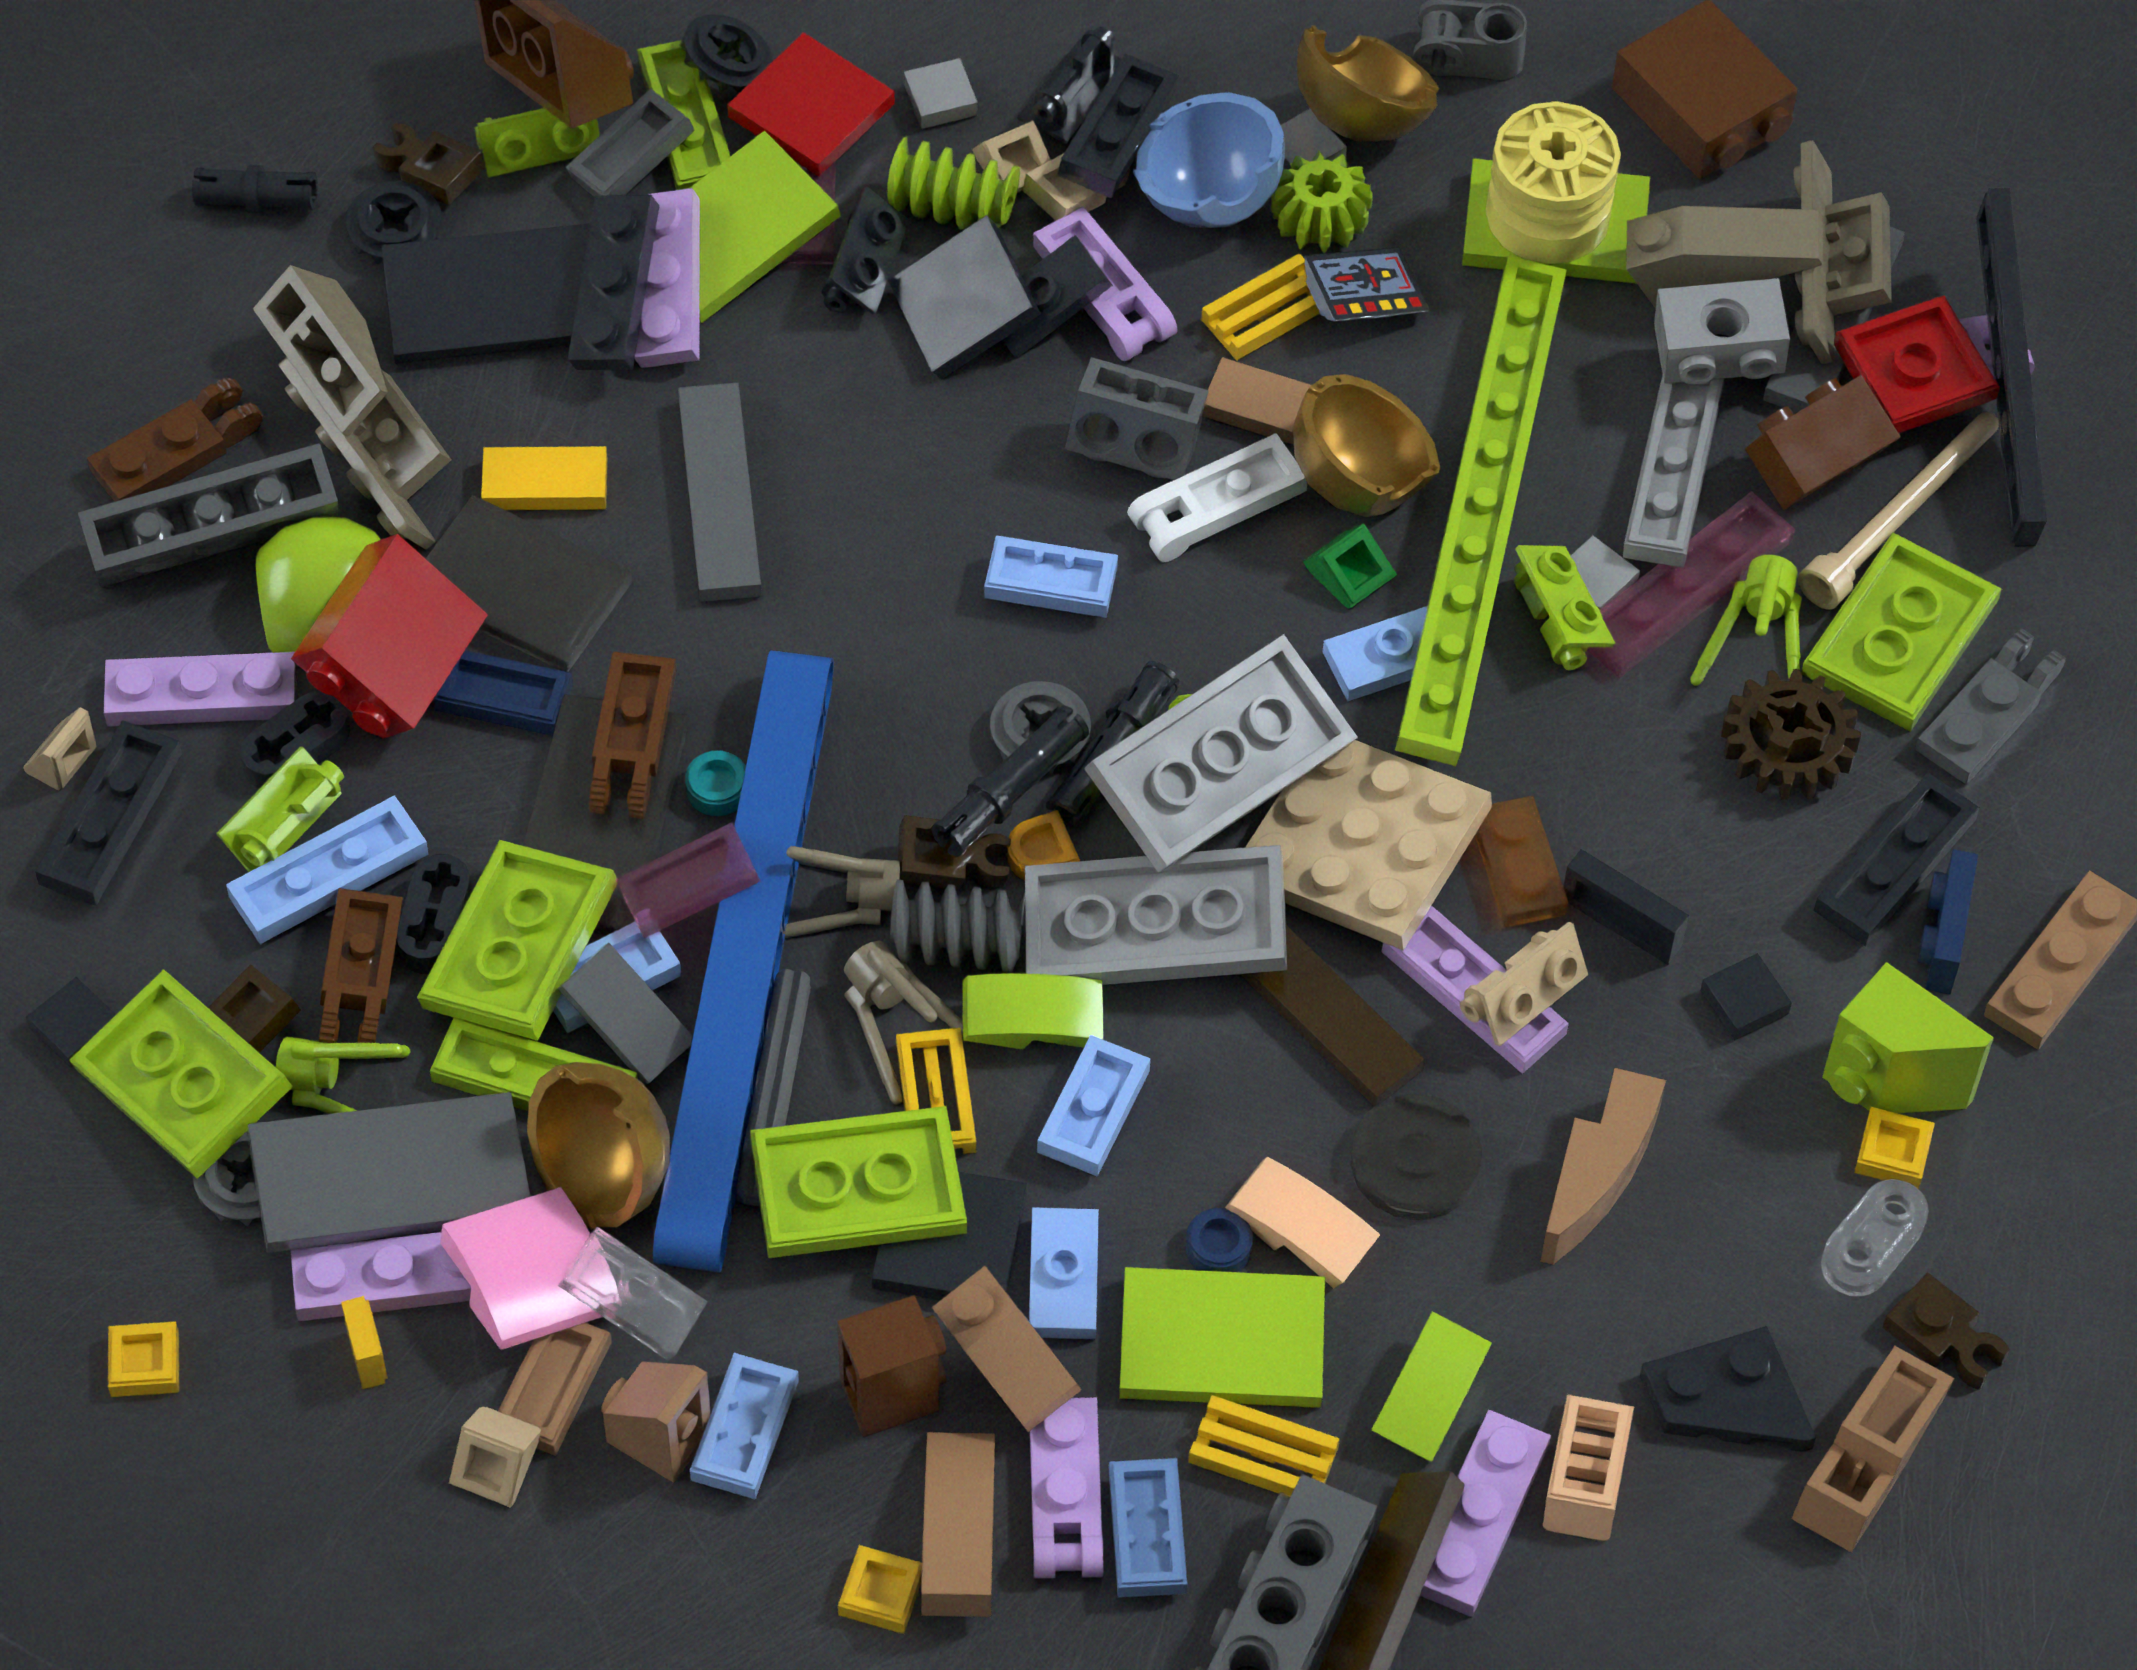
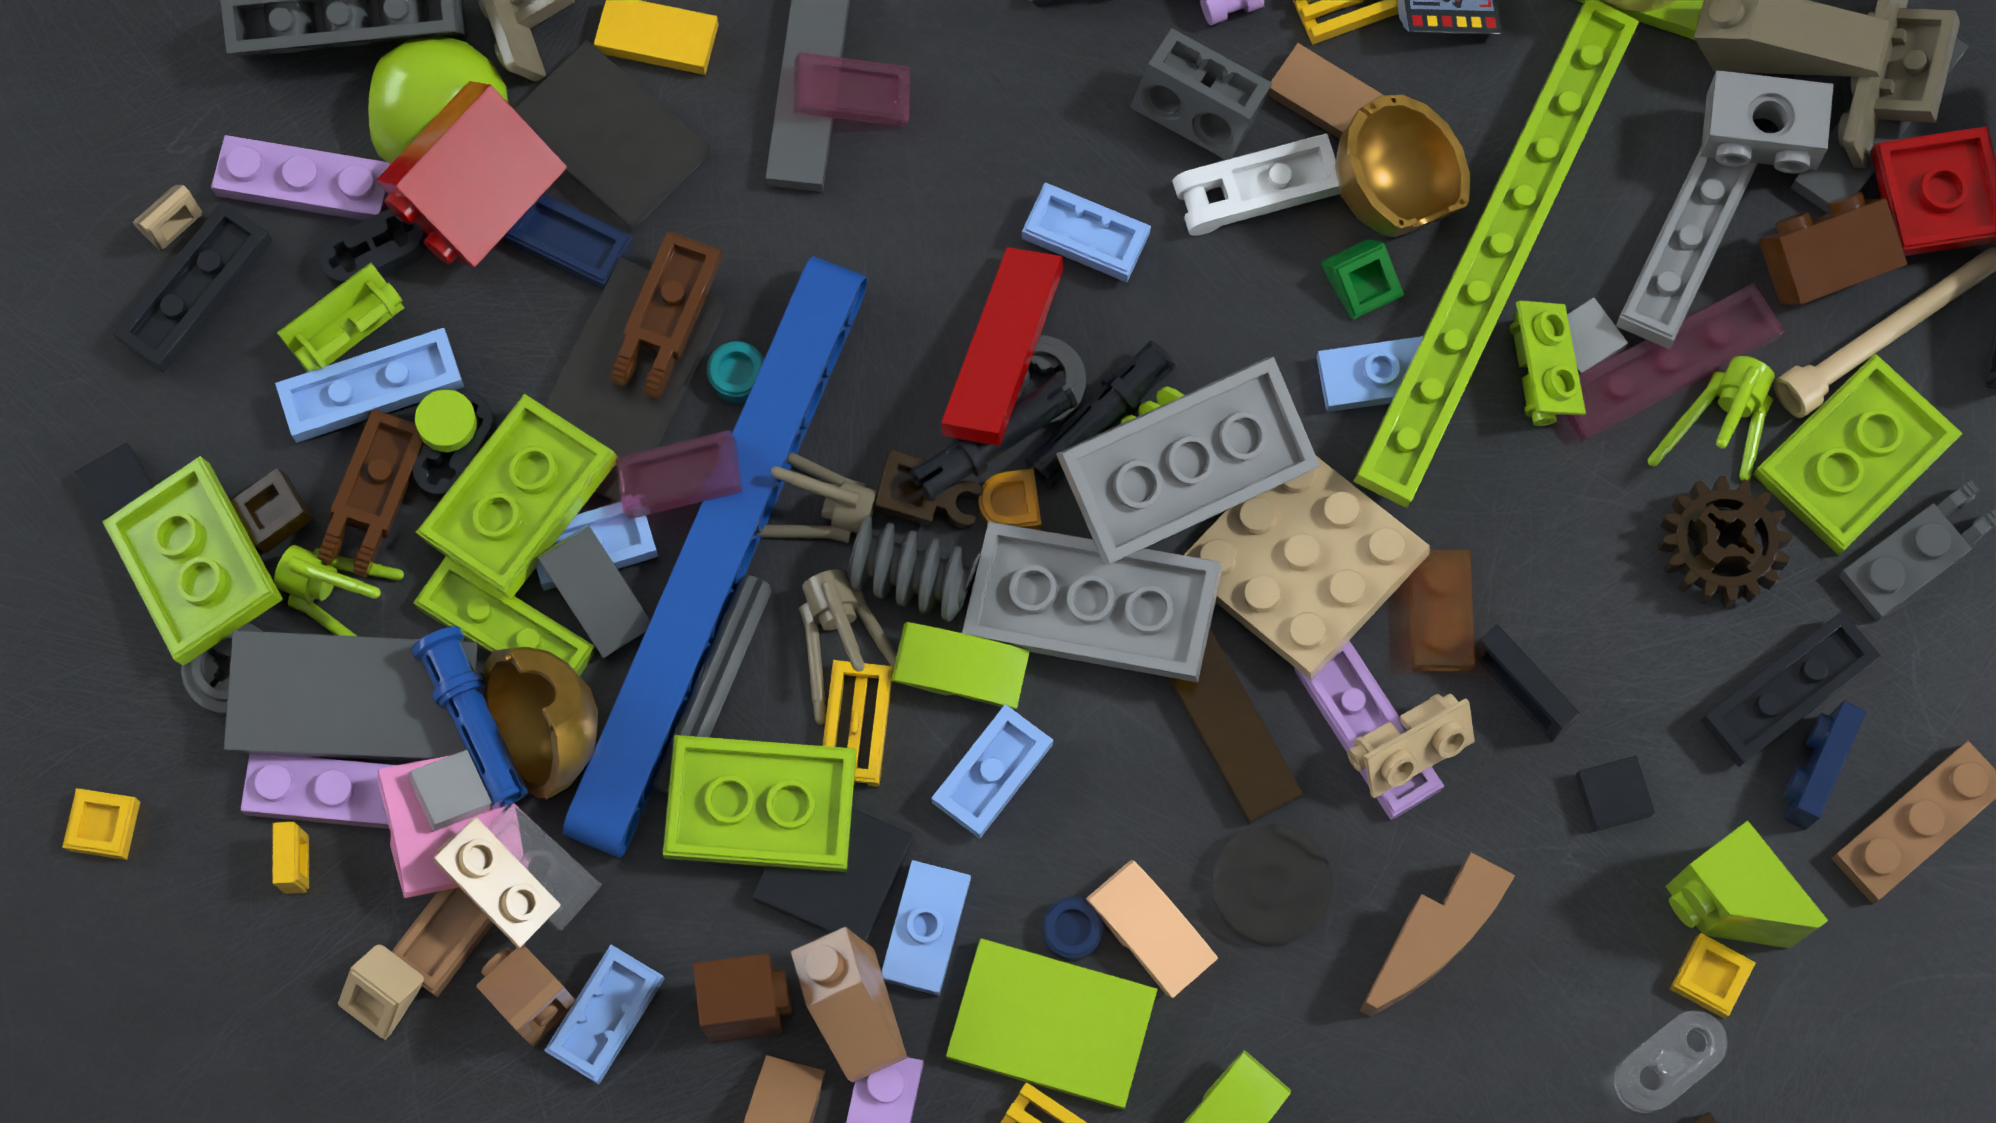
camera: 15 degrees right, 15 degrees up
none -> light grey tile [408,750,492,832]
none -> blue pin [411,626,529,809]
none -> lime tile [415,390,477,452]
none -> hinge [433,816,561,948]
none -> clear pink tile [794,52,910,127]
none -> red tile [941,247,1064,446]

